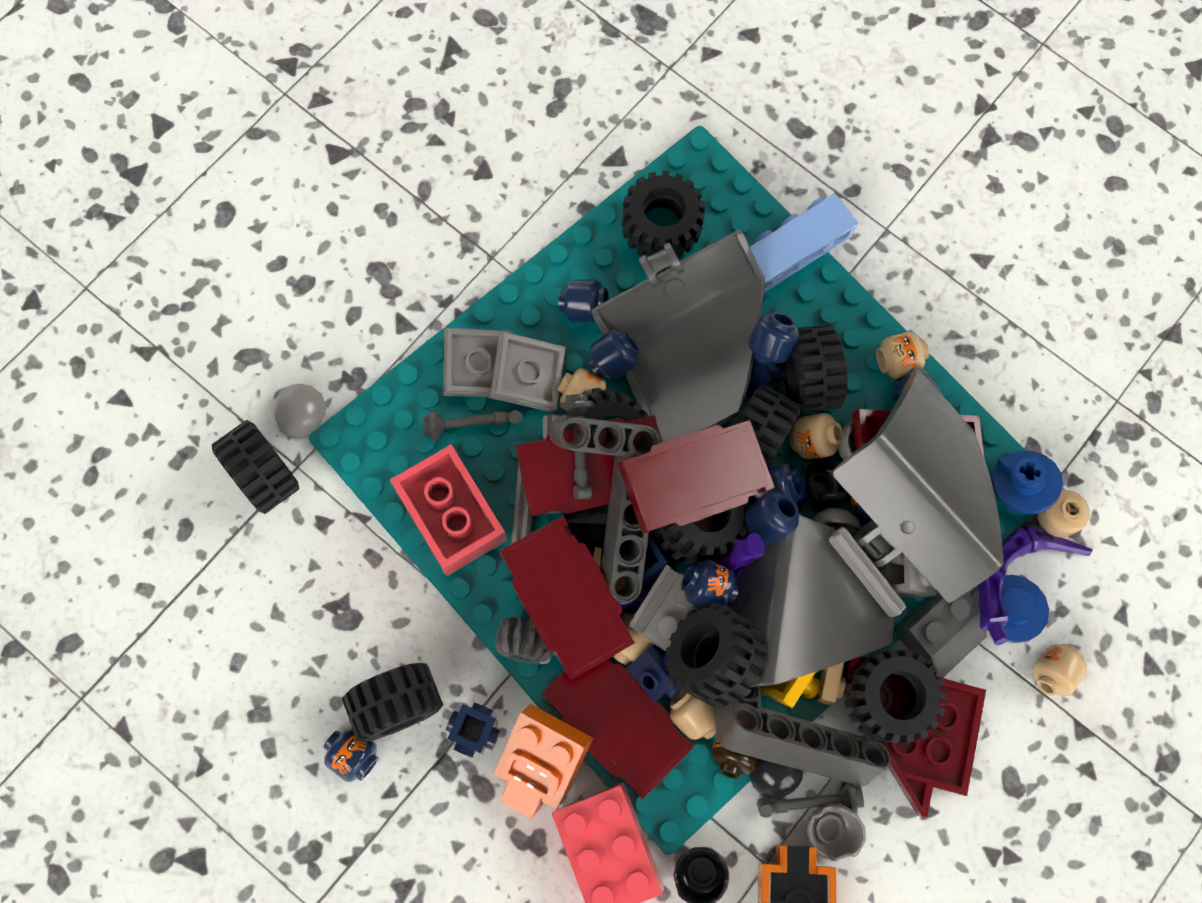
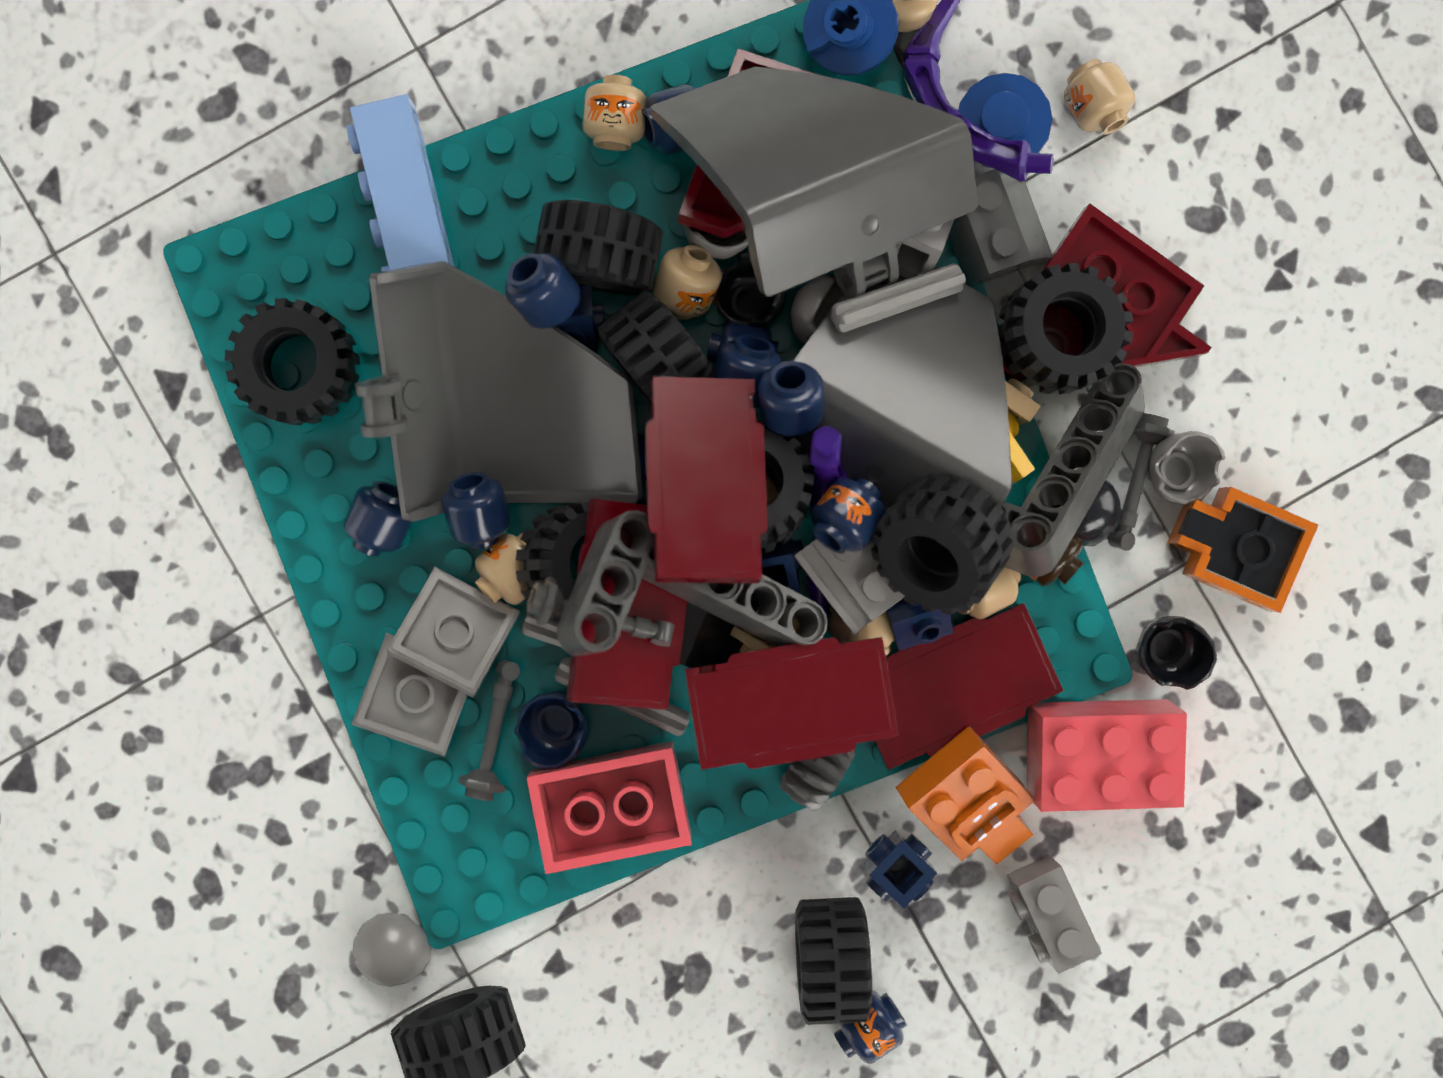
camera: 60 degrees left, 15 degrees up
none -> dark blue hair [514,691,589,770]
none -> light grey brick [1007,855,1102,974]

